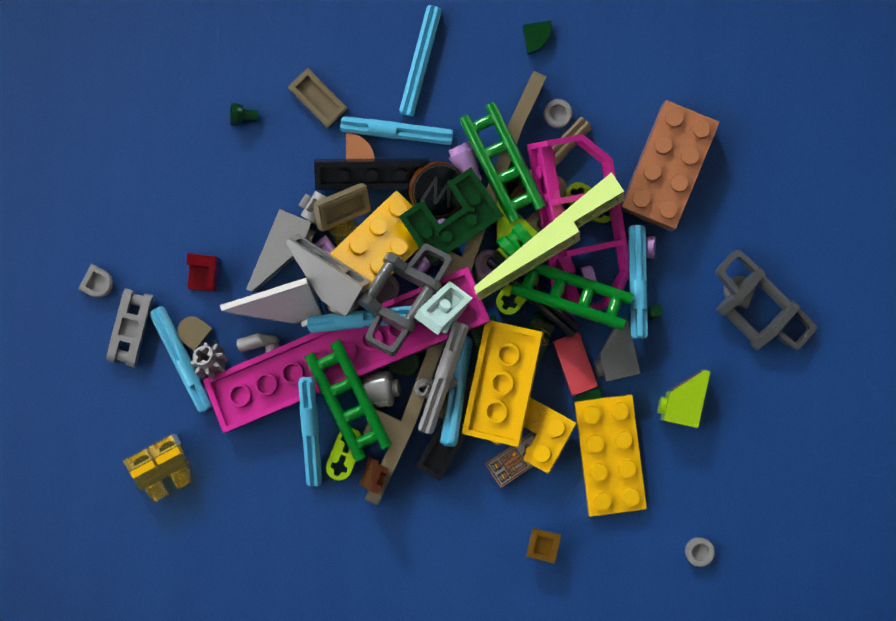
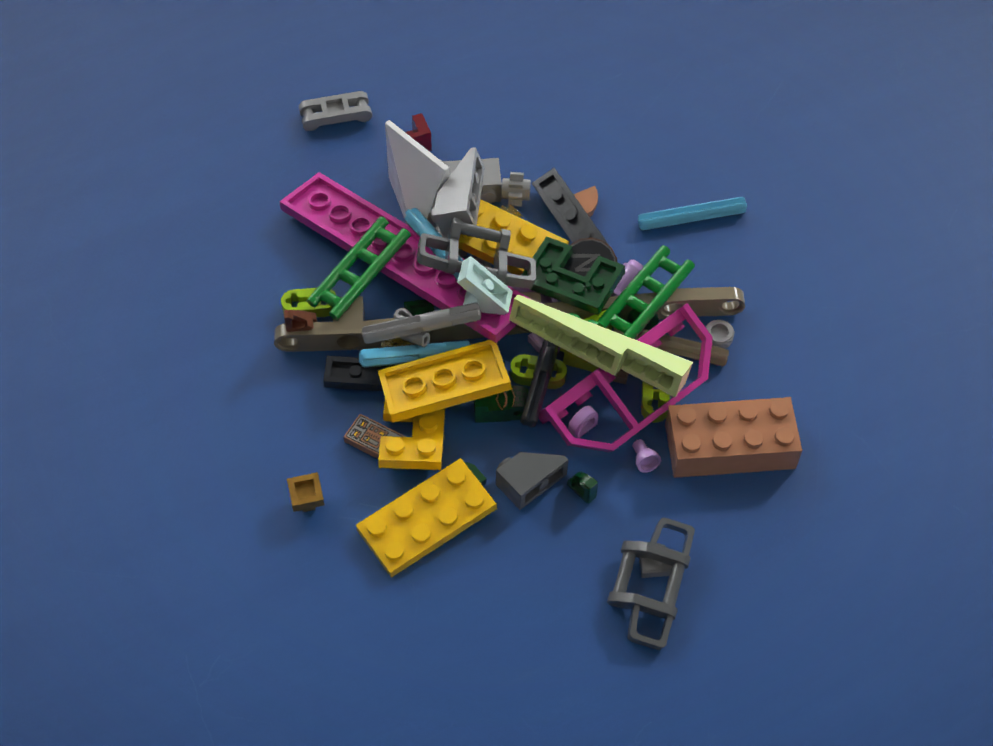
camera: 65 degrees right, 30 degrees down
light grey tile [78,264,114,298] -> none
clear yellow hips [123,434,193,502] -> none
medium azure axle [149,306,213,412] -> none
dark tan tile [177,316,213,351] -> none
light grey gear [190,342,229,380] -> none
dark green piece [230,103,258,126] -> none
light grey arm [237,333,280,353] -> none
dark tan tile [287,68,348,129] -> none
medium azure axle [298,377,322,487] -> none
dark tan tile [313,183,371,232] -> none
medium azure axle [340,116,453,145] -> none
light grey head [361,370,401,409] -> none
green bar [510,263,634,331] -> none
dark green tile [523,20,552,55] -> none
coral slope [552,332,598,396] -> none
medium azure axle [628,225,648,339] -> none
lime slope [657,370,710,428] -> none
light grey tile [685,537,715,567] -> none

